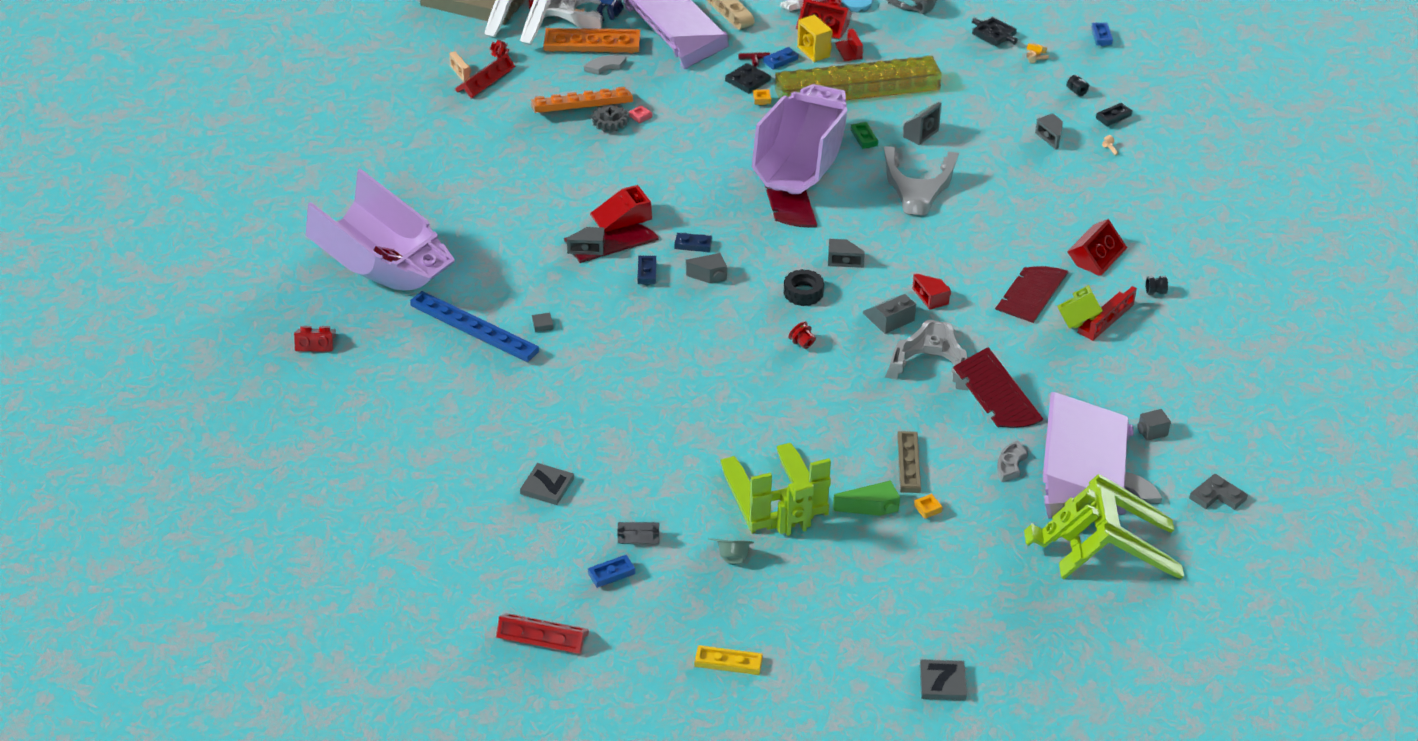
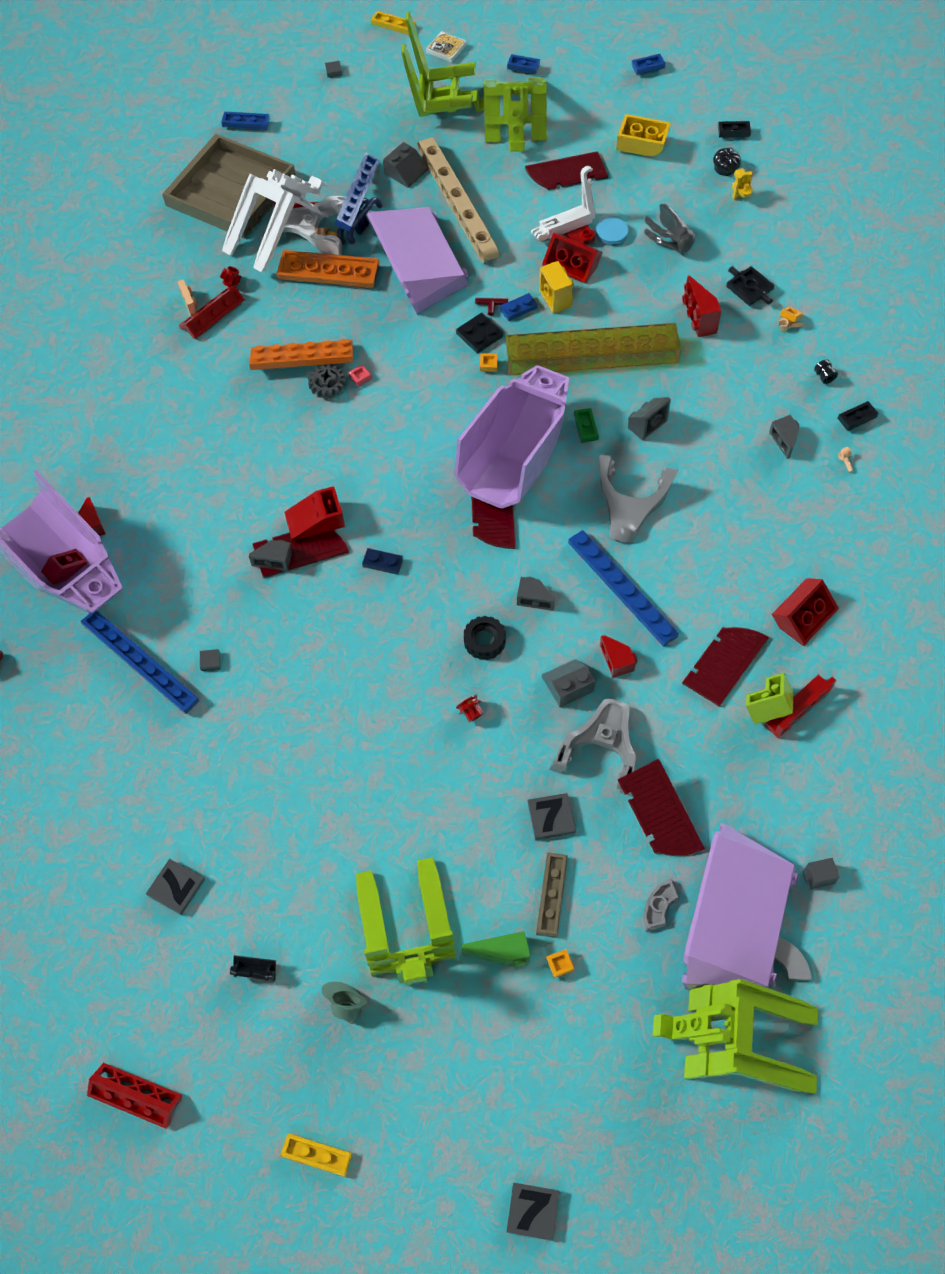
camera: 10 degrees right, 20 degrees up
light grey tile [584,55,626,74] -> none
blue plate [588,555,635,588] -> none
dark blue plate [637,255,656,285] -> none
dark grey slope [686,253,727,283] -> none
red panel [835,28,863,61] -> none
blue plate [1091,23,1113,46] -> none
black wheel [1145,276,1168,295] -> none
dark grey plate [1189,474,1248,510] -> none
none -> dark grey tile [528,793,576,840]
none -> blue plate [568,530,679,647]
none -> red slope [682,275,722,337]

